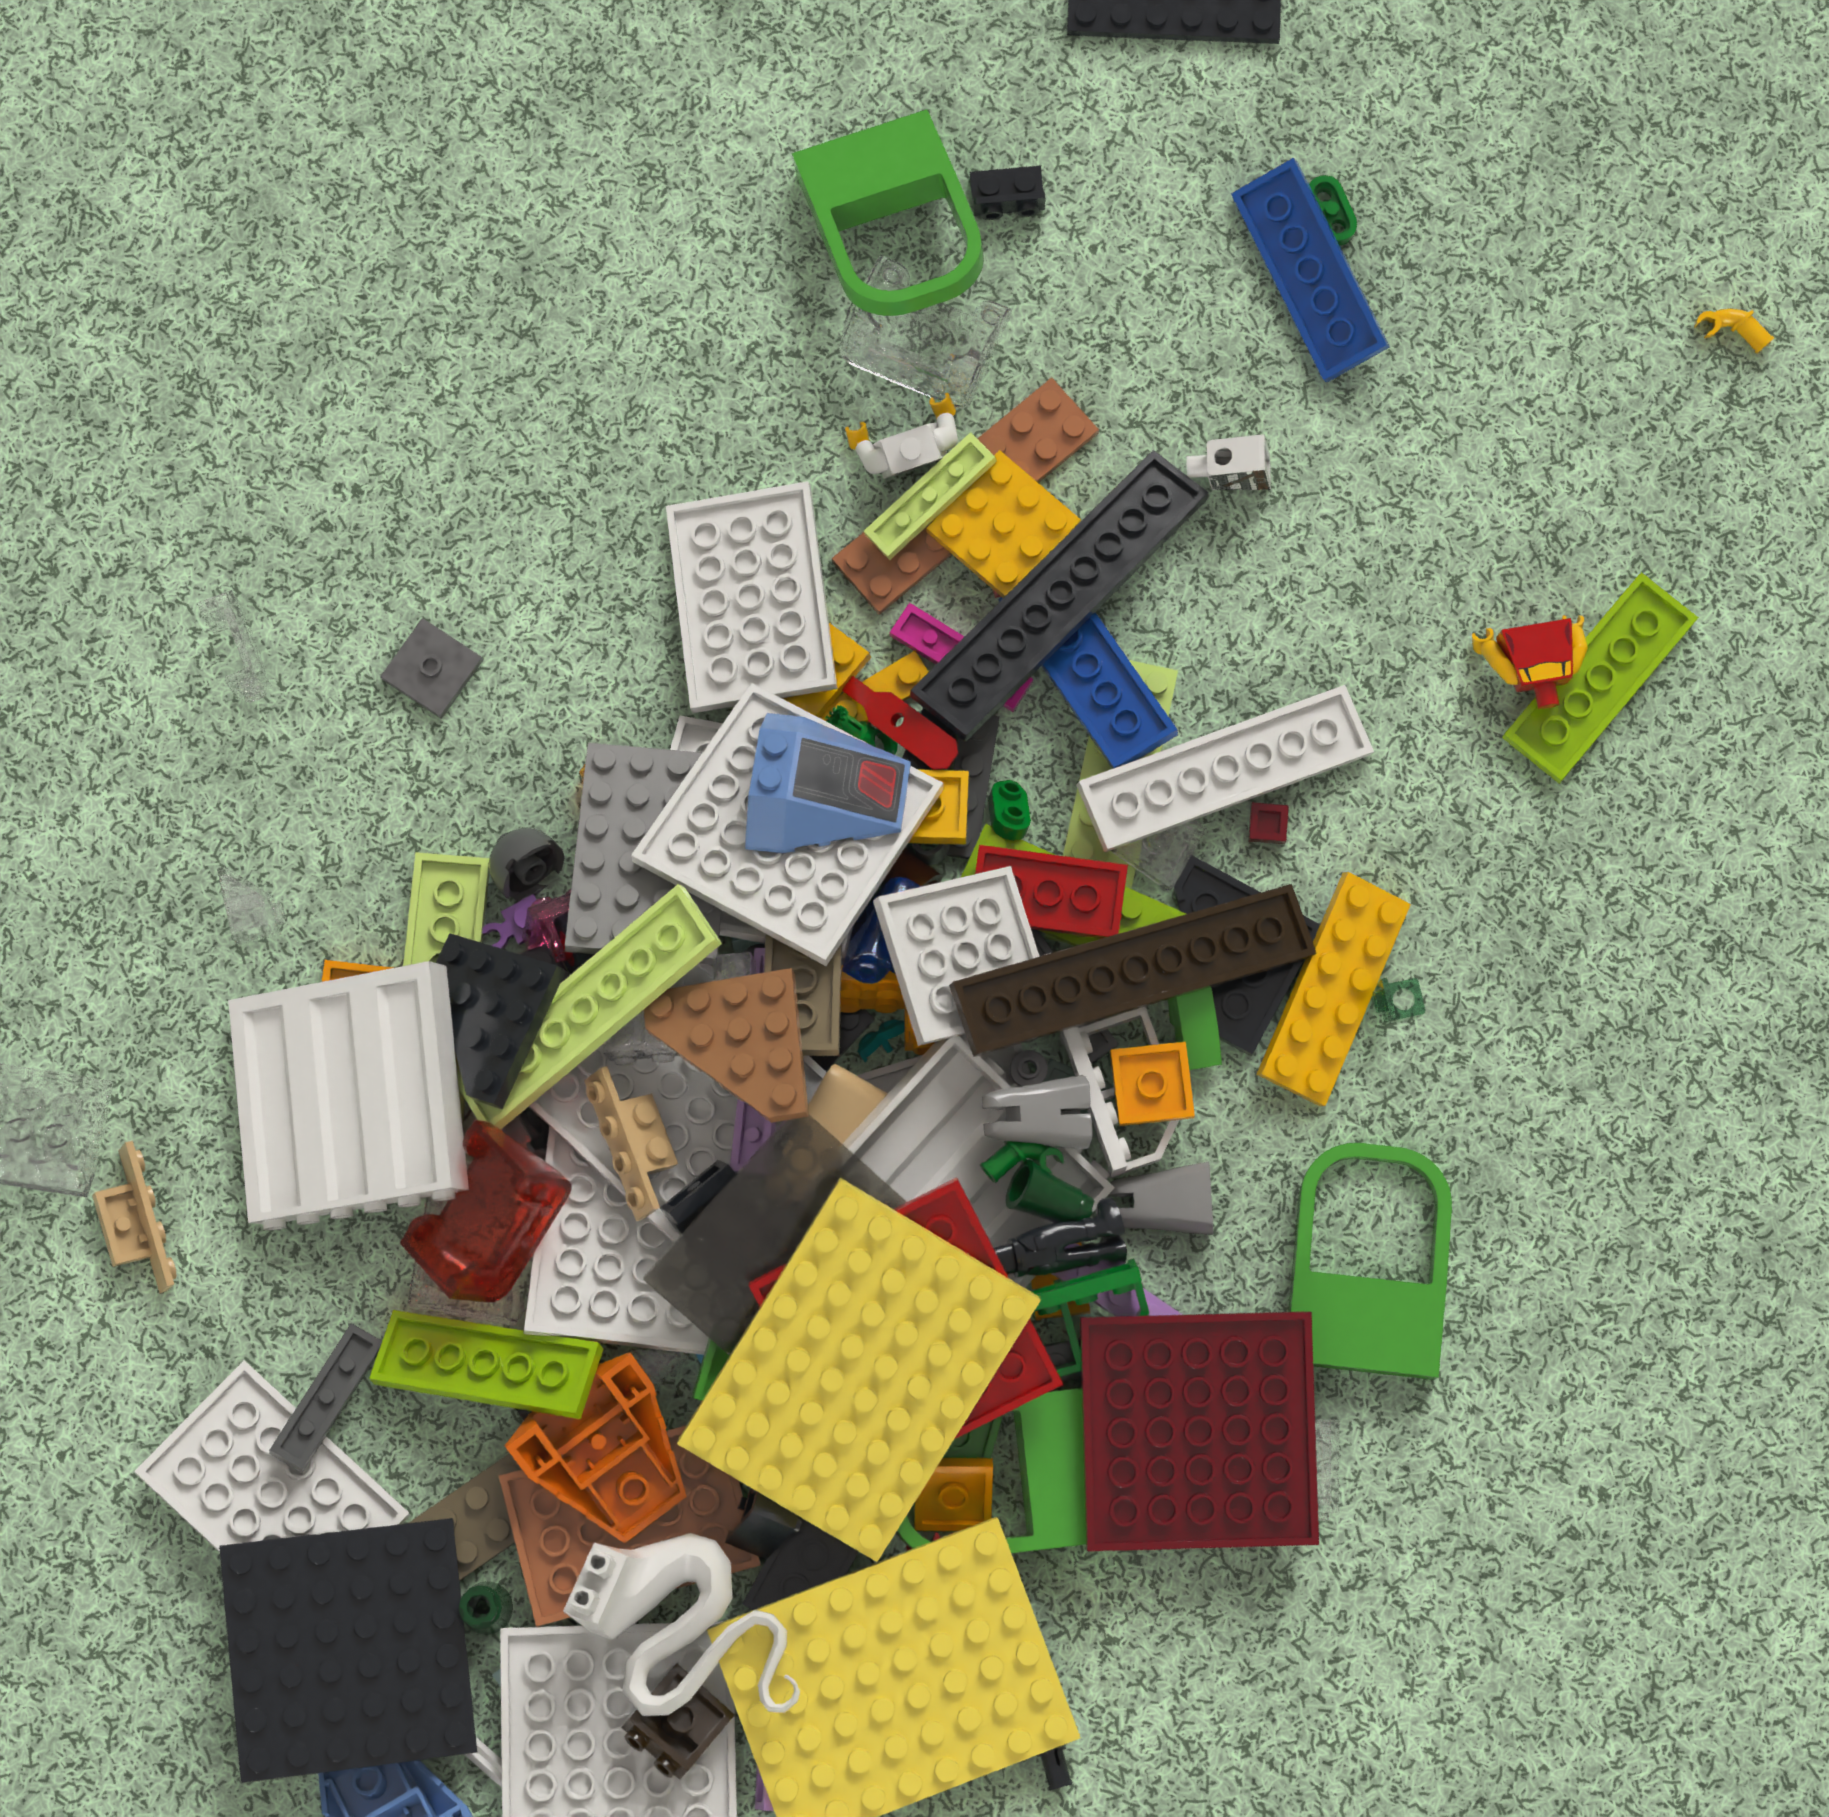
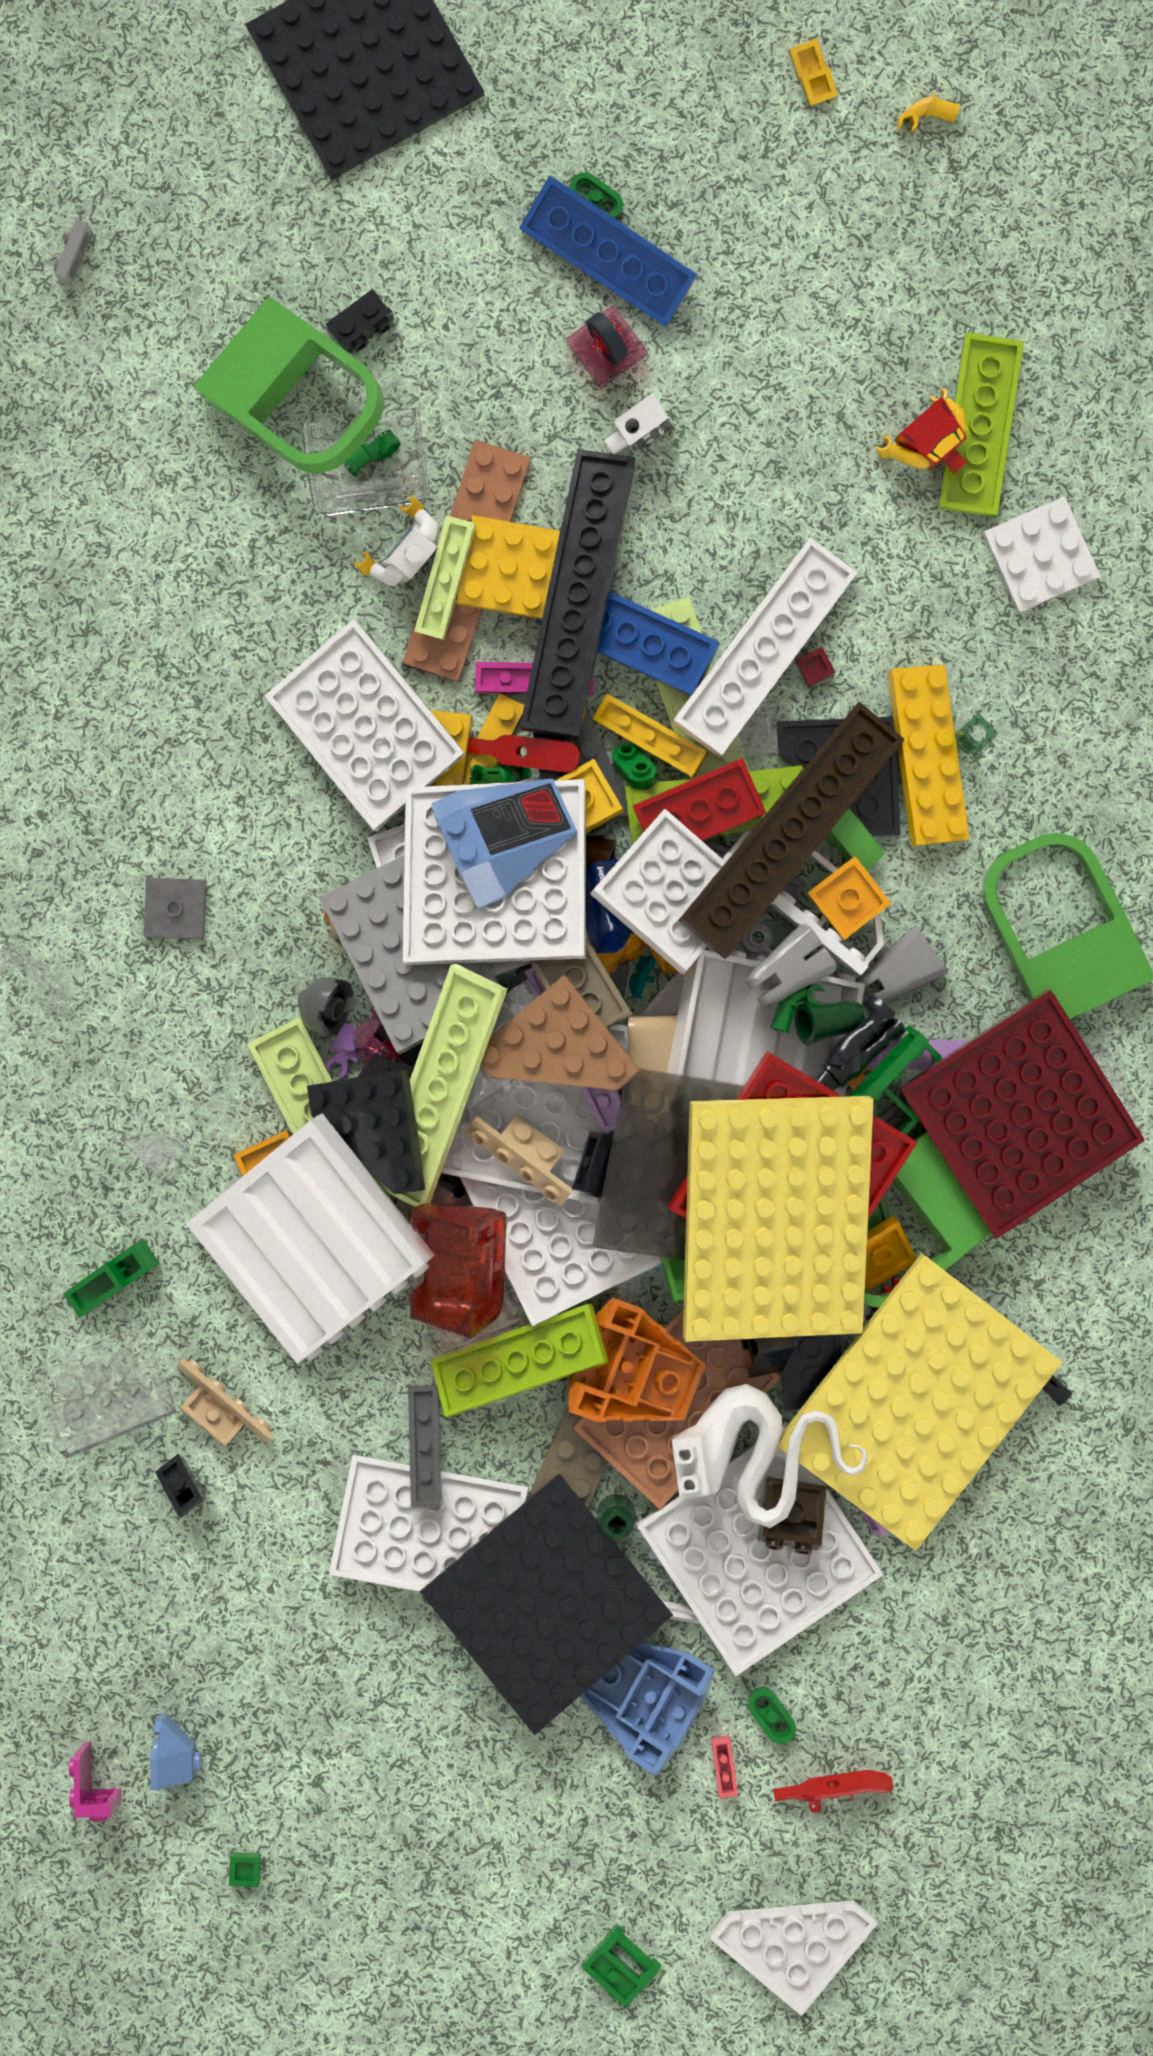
camera: 30 degrees left, 10 degrees up
none -> green slope [63,1239,160,1318]
none -> black slope [155,1454,207,1518]
none -> green connector [344,429,401,477]
none -> clear pink plate [566,304,648,389]
none -> yellow plate [593,693,709,778]
none -> yellow slope [788,38,838,106]
none -> white plate [982,496,1101,614]

